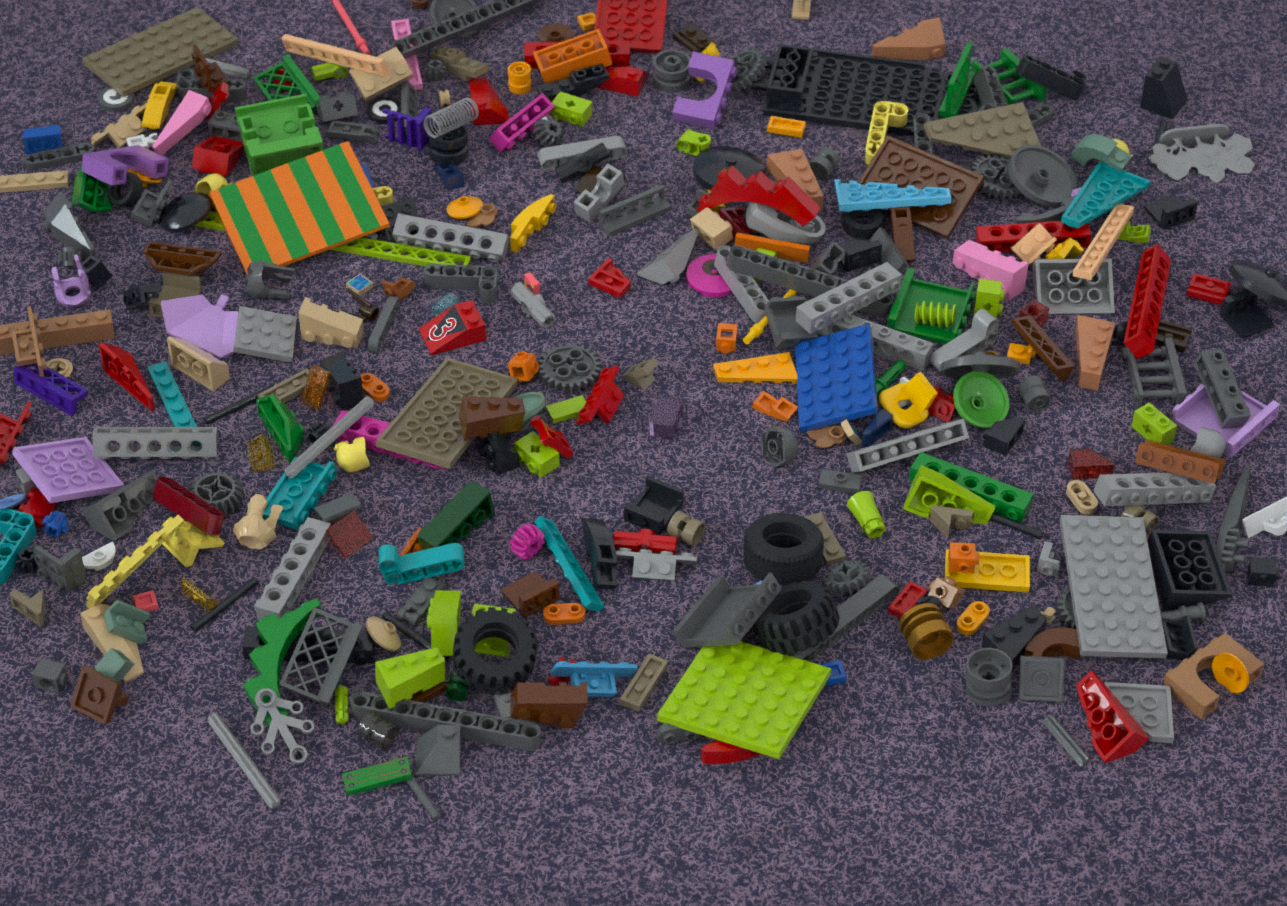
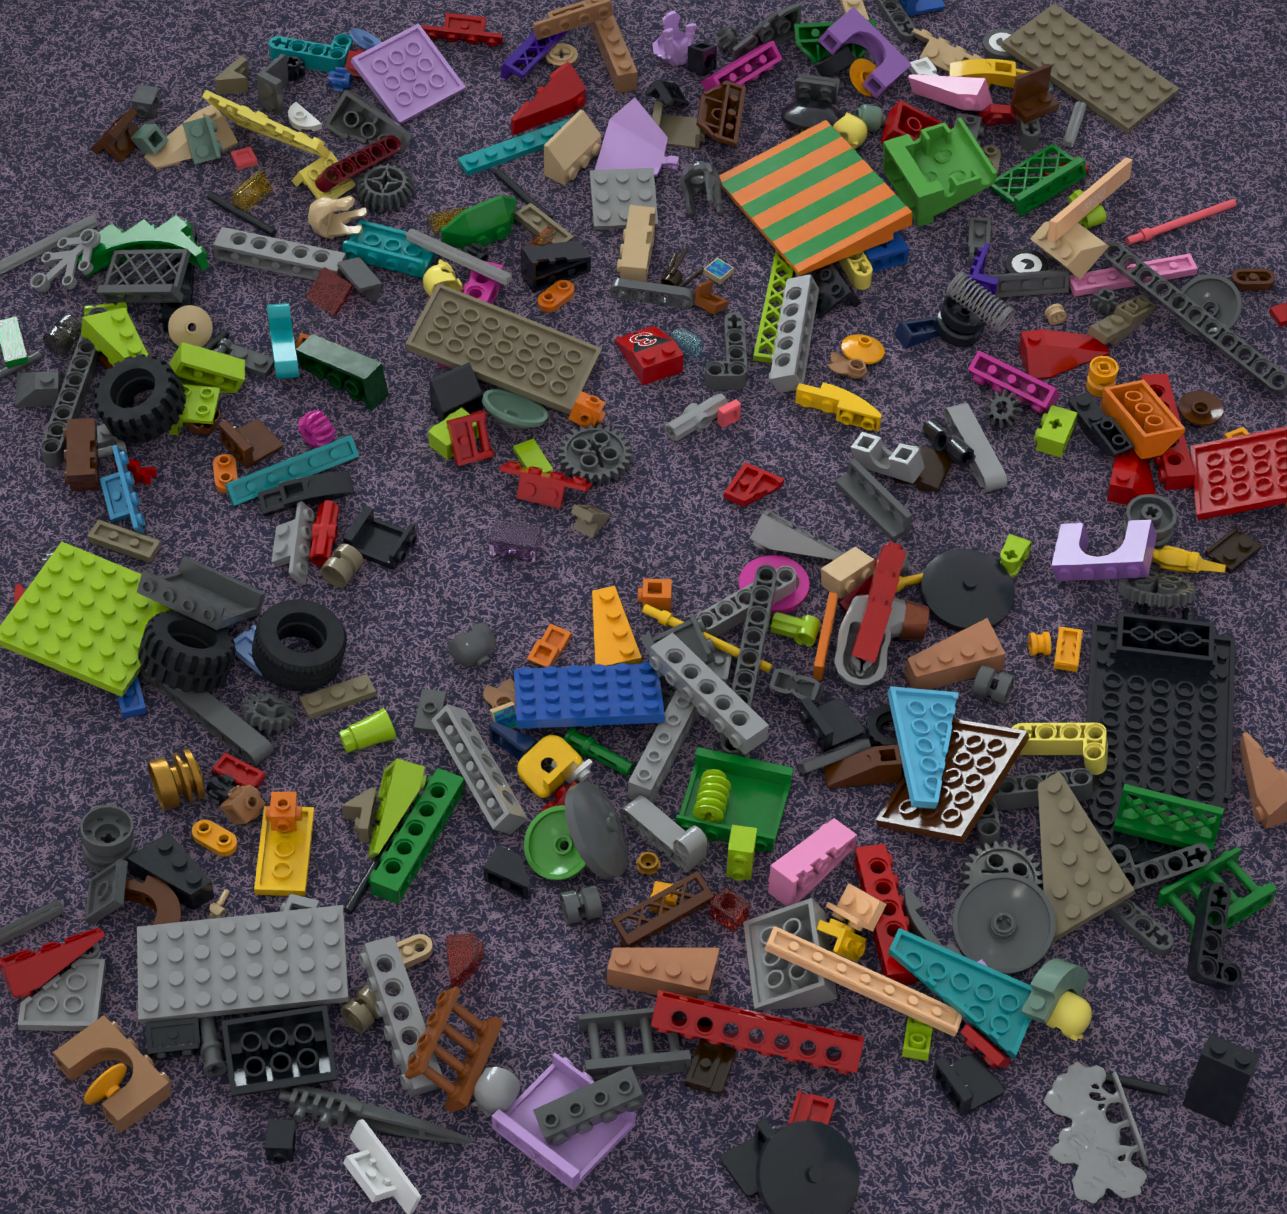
camera: 85 degrees right, 5 degrees up
light grey brick [93,427,218,459] -> none
dark grey brick [316,91,358,122] -> none
reddish brown wedge [459,396,525,441] -> none
lime brick [1132,403,1177,445] -> none
none -> dark pink brick [701,41,782,91]
none -> sand green head [854,104,886,133]
none -> red plate [961,1024,1012,1069]
none -> light orange wheel [1028,632,1051,656]

